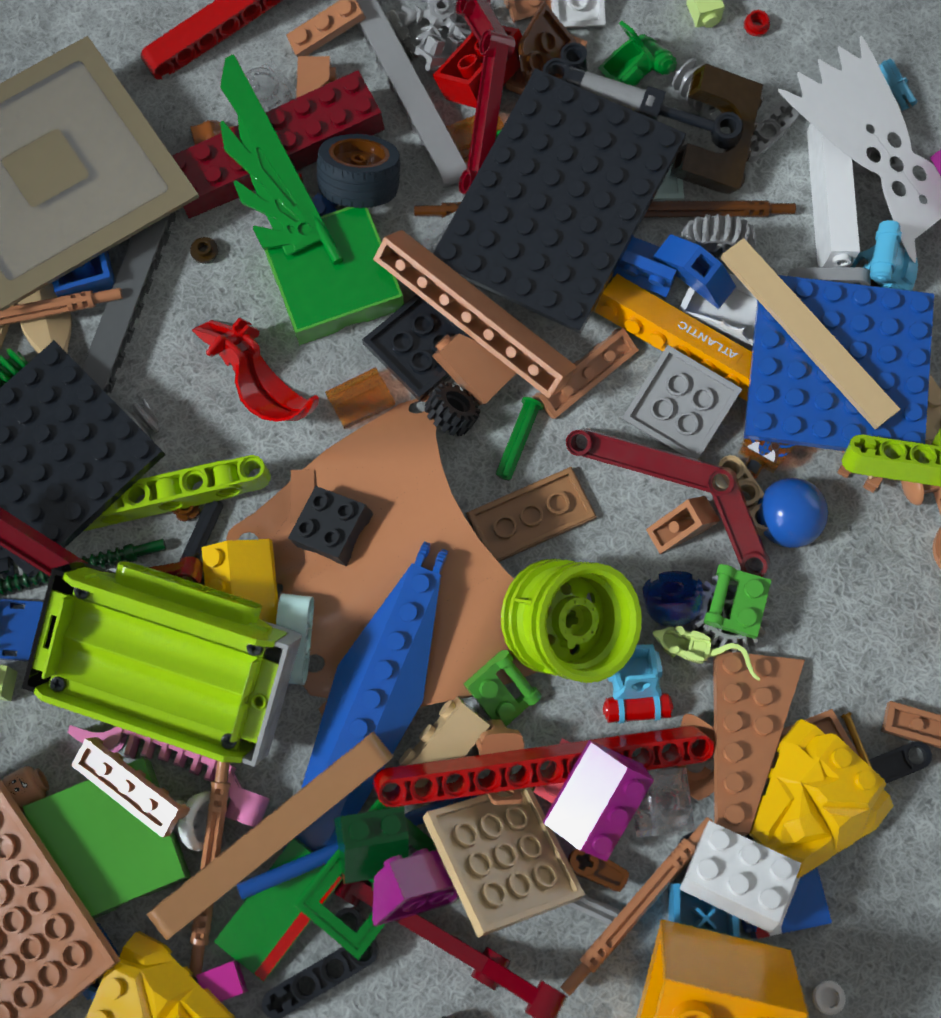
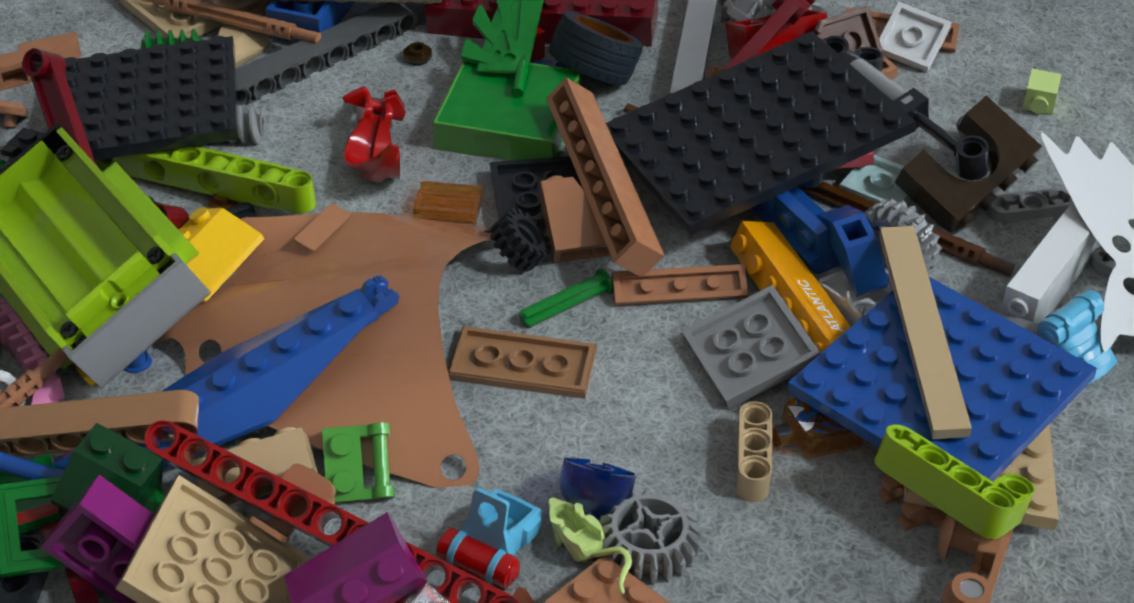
camera: 35 degrees right, 30 degrees down
light aqua beam [276,593,314,685] -> none
black brick [288,486,373,566] -> none
lime wheel [501,559,642,683] -> none
dark red piece [566,428,770,577] -> none
green piece [598,20,677,86] -> none
nougat slope [646,496,720,554] -> none
bright green plate [704,564,772,639] -> none
red plate [744,10,770,36] -> none
blue piece [756,478,828,548] -> none

